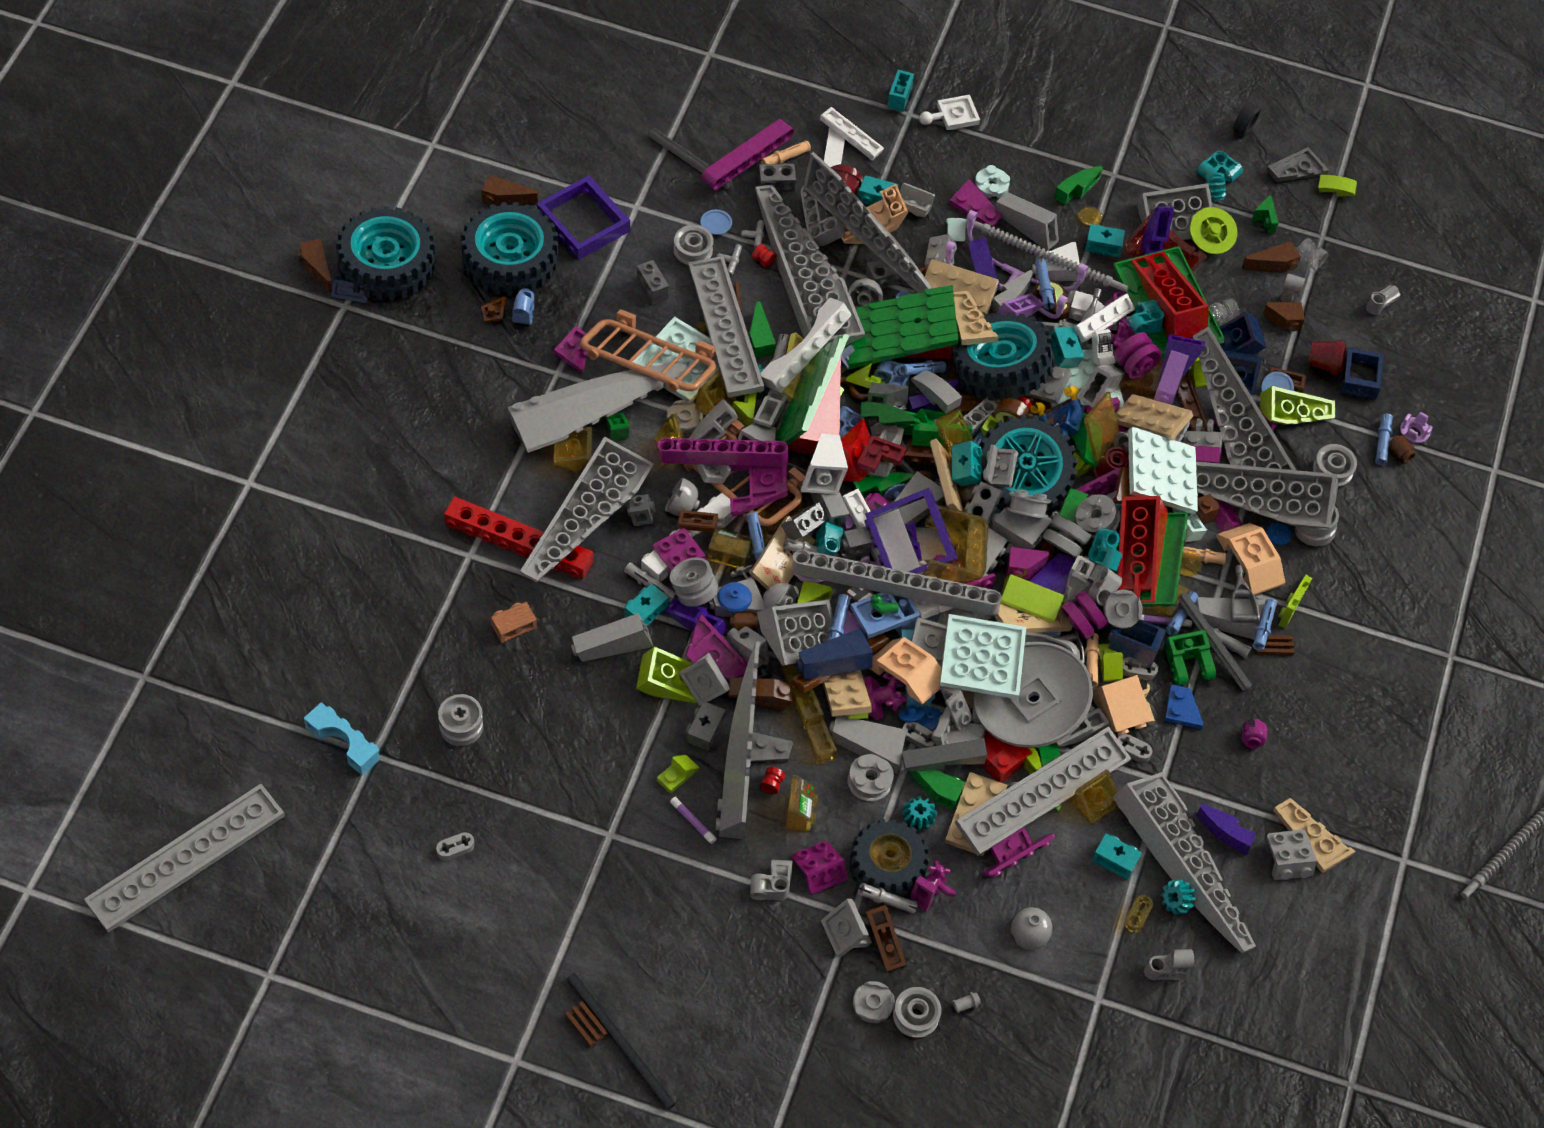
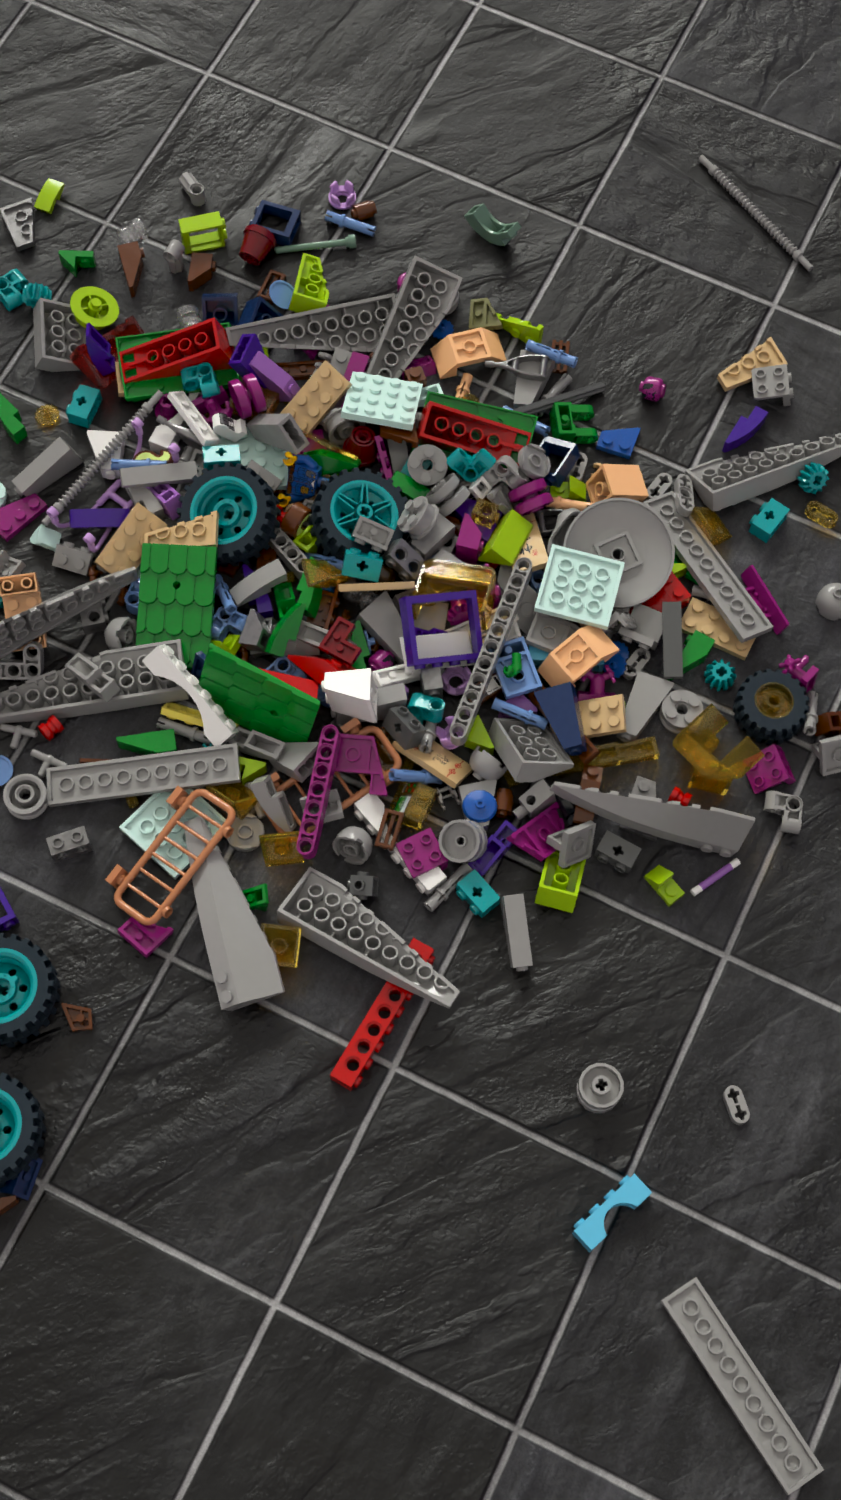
camera: 80 degrees left, 10 degrees up
nougat brick [491,602,537,643] -> none
medium blue piece [512,289,535,325] -> none
light grey wheel [1313,444,1357,487] -> none
none -> light grey slope [65,652,121,702]
none -> light grey slope [119,461,198,488]
none -> lime window [178,211,227,255]
none -> sand green piece [274,234,357,254]
none -> sand green arch [464,203,521,246]
none -> olive wing [469,298,503,330]
none -> clear yellow brick [471,498,500,529]
none -> clear yellow windscreen [673,703,765,779]
none -> light grey beam [674,474,695,517]

